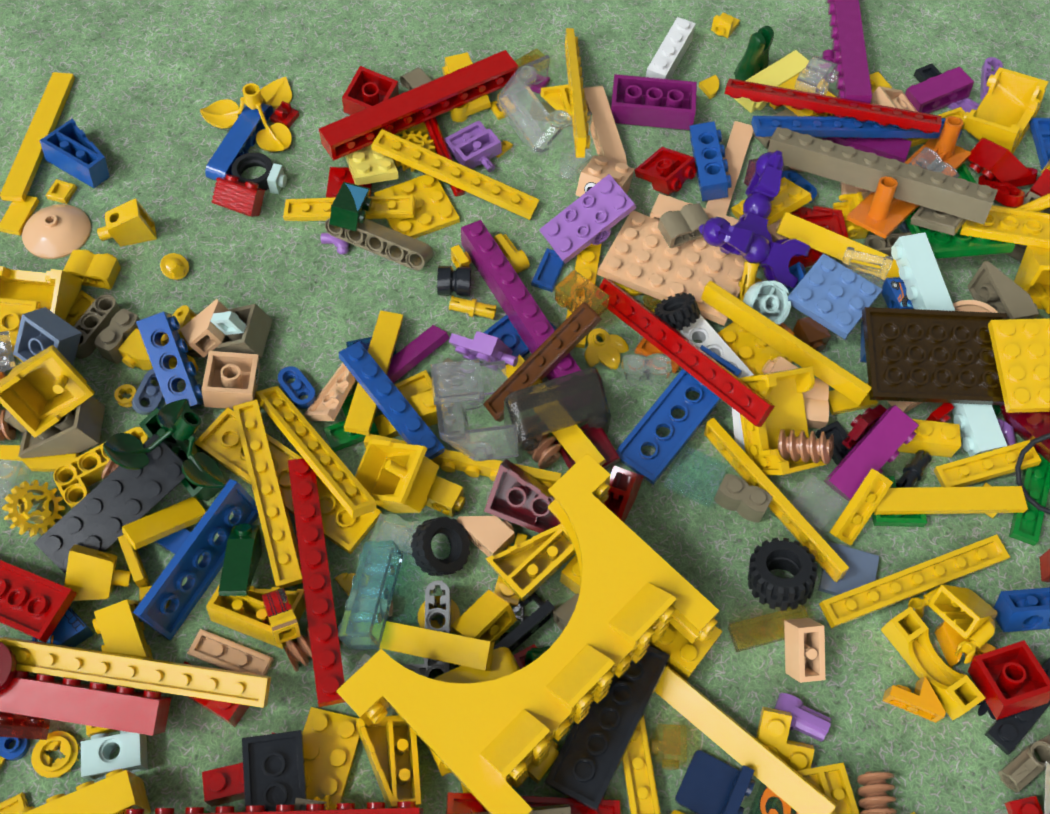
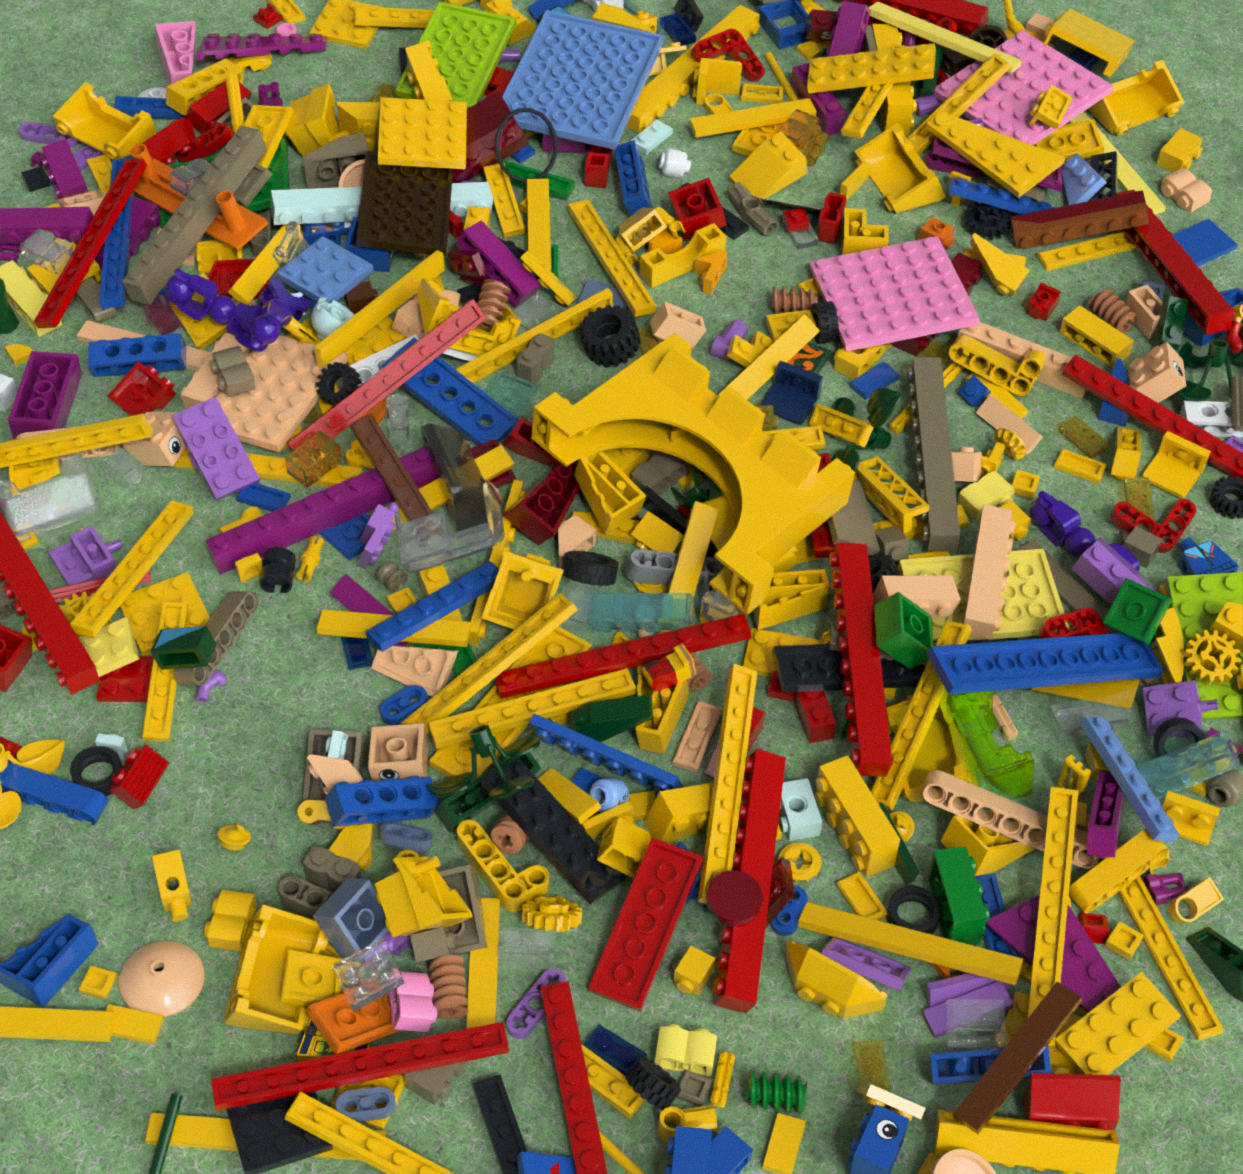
camera: 90 degrees left, 10 degrees down
none -> light blue head [589,778,629,813]

